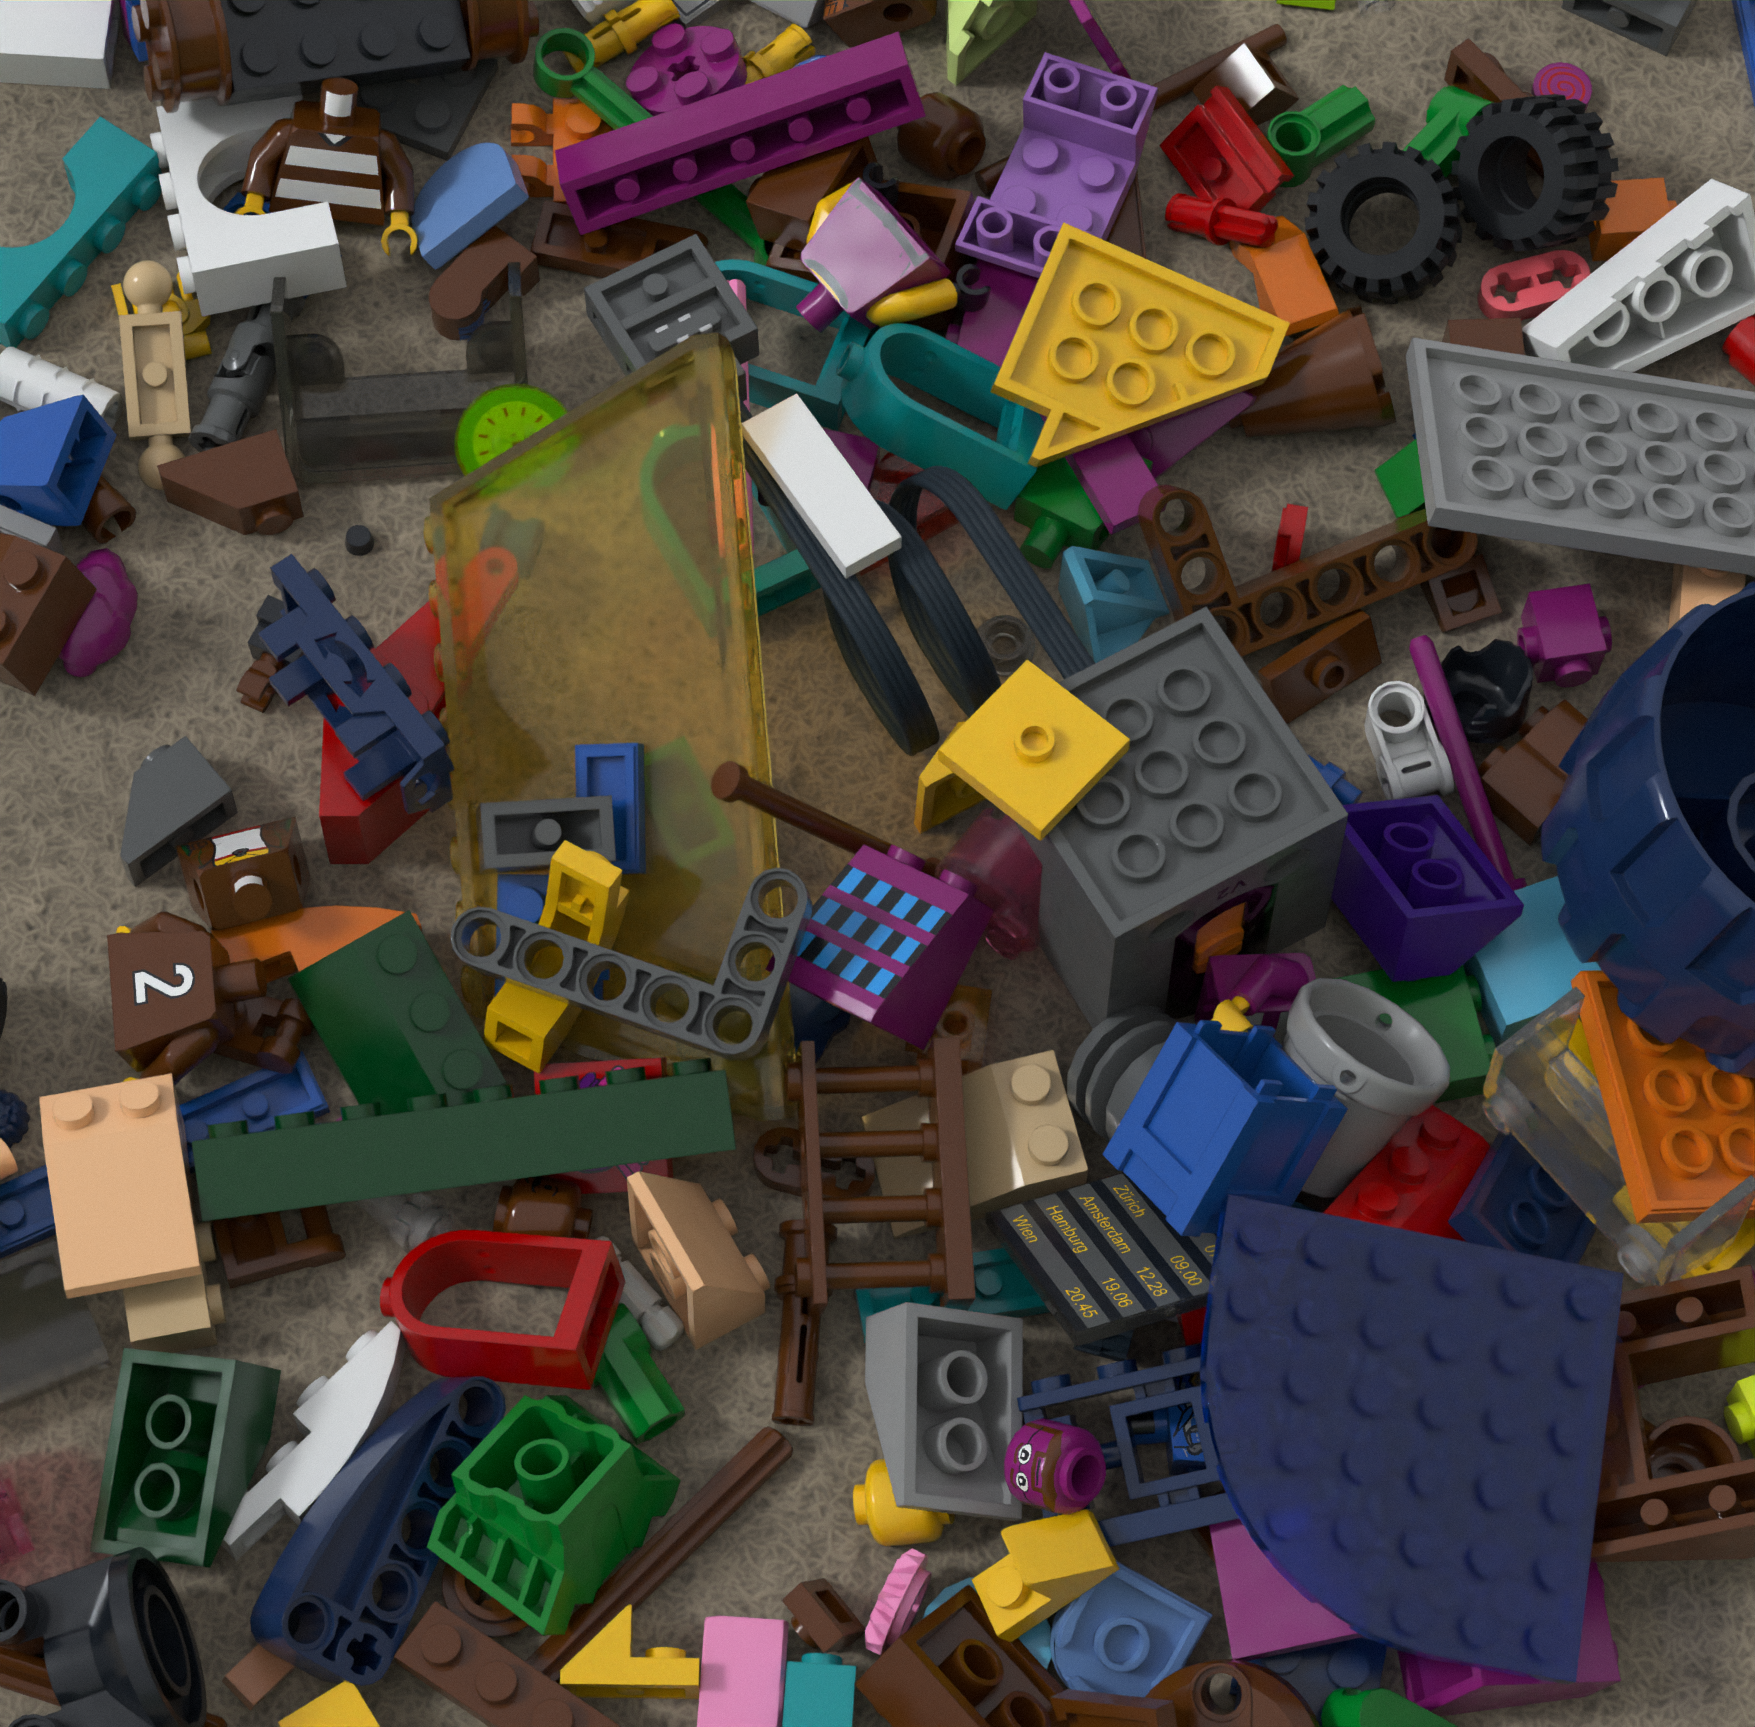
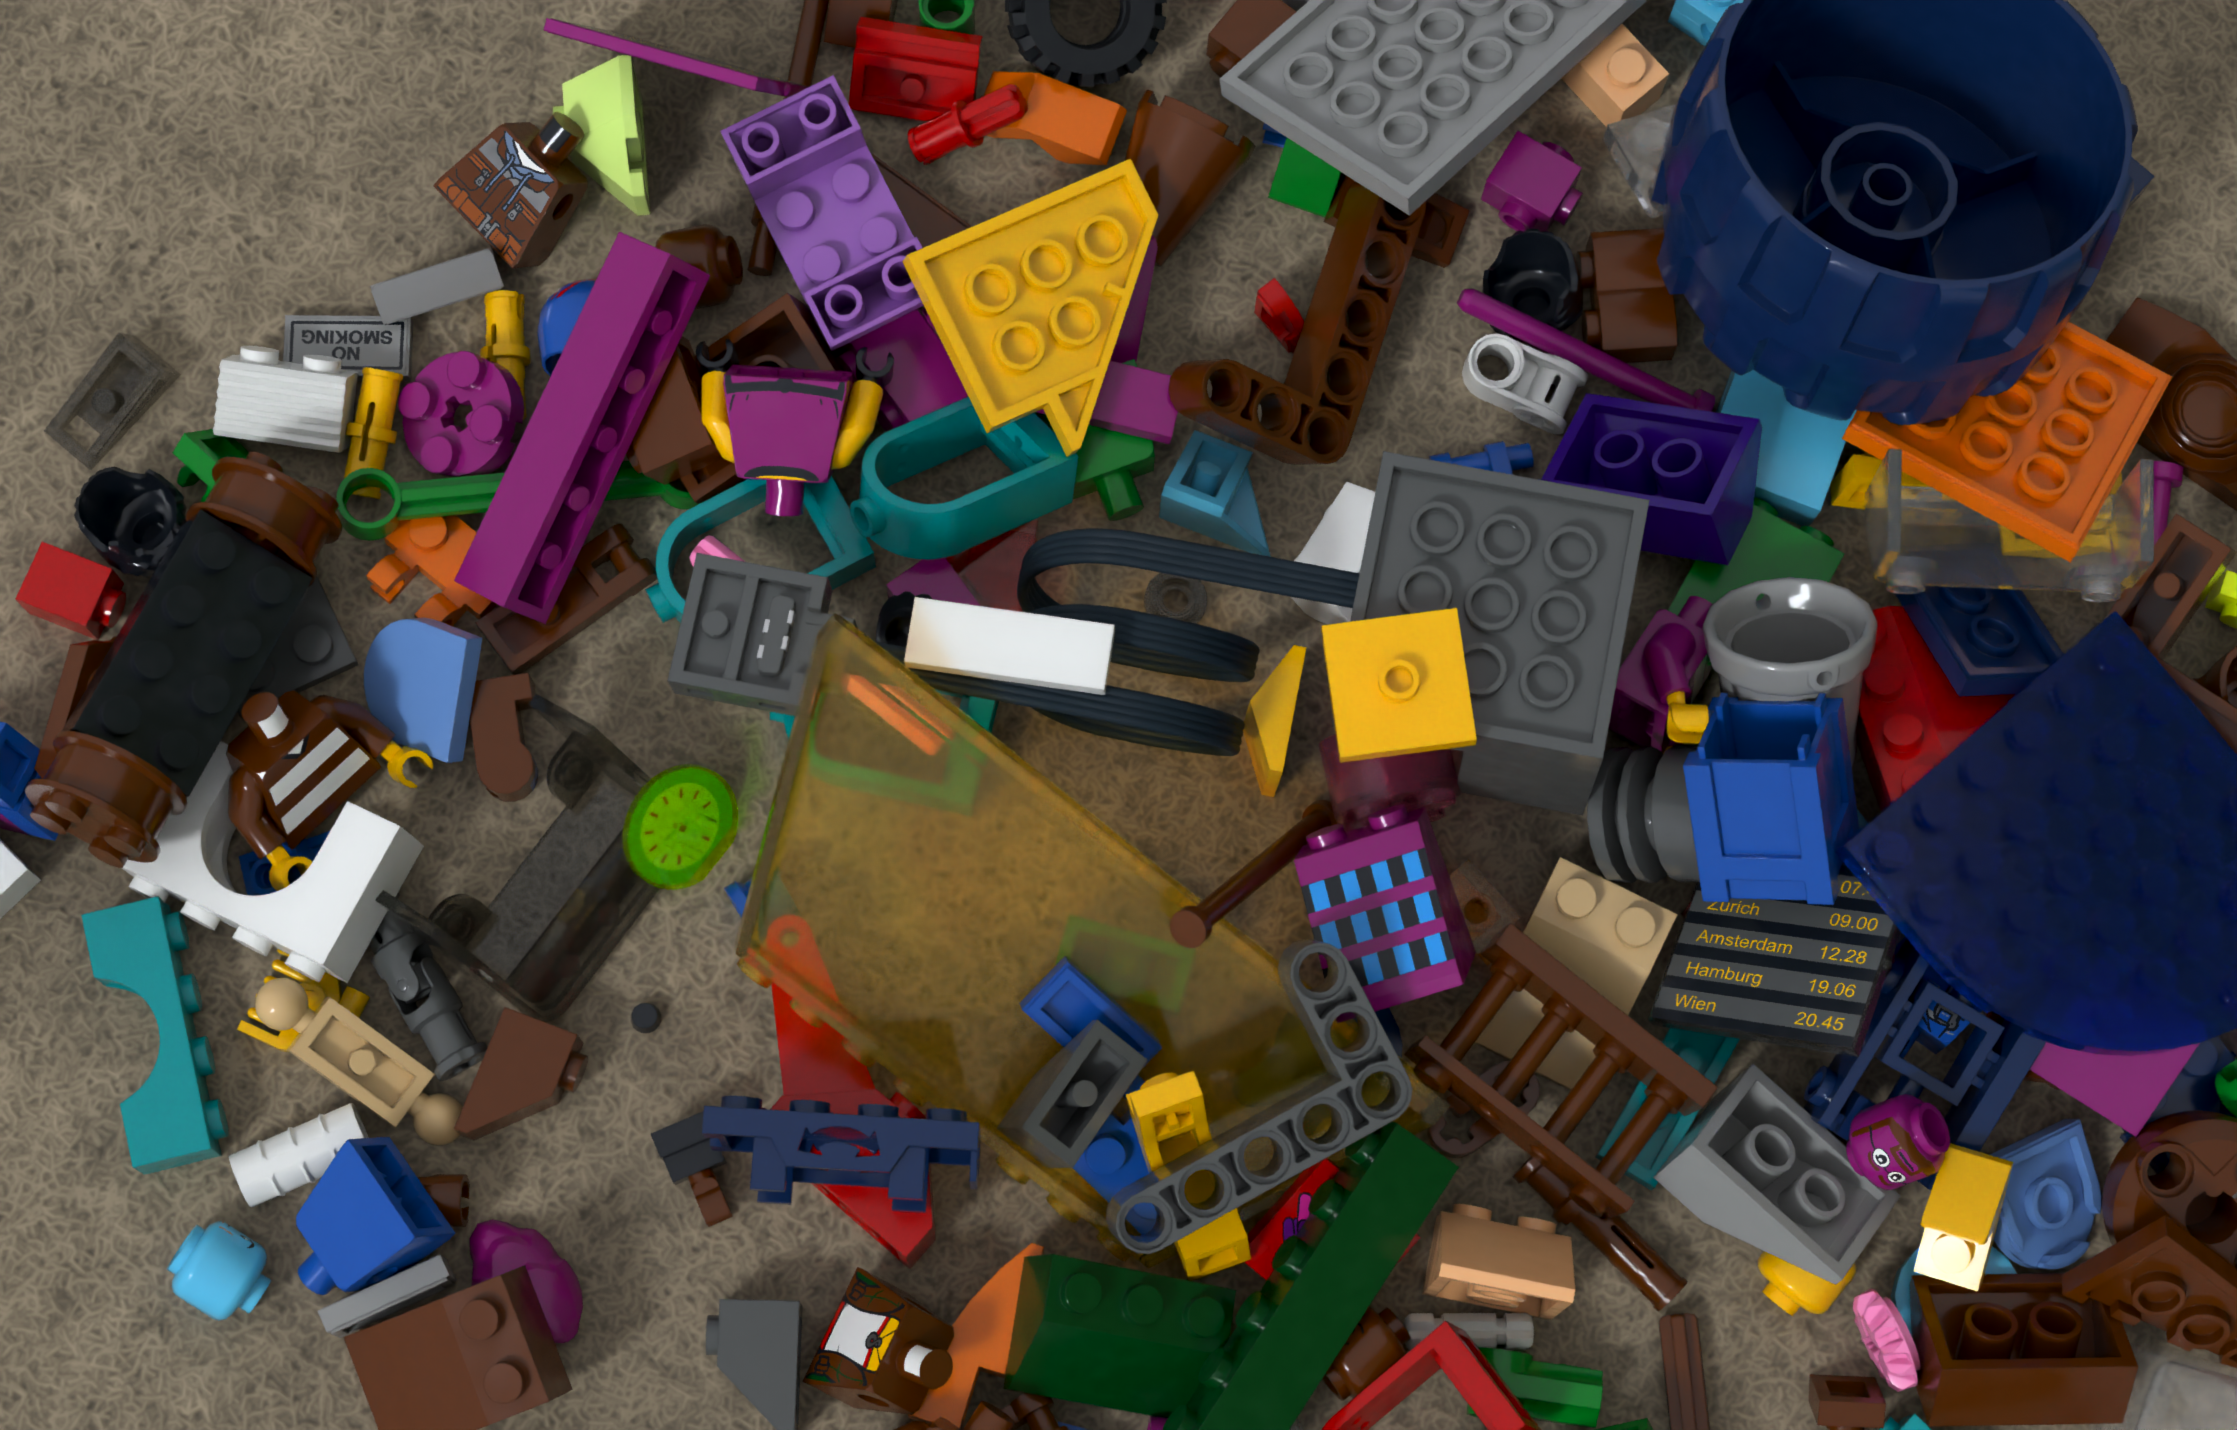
camera: 50 degrees left, 10 degrees up
reddish brown plate [1258,609,1382,724] -> none

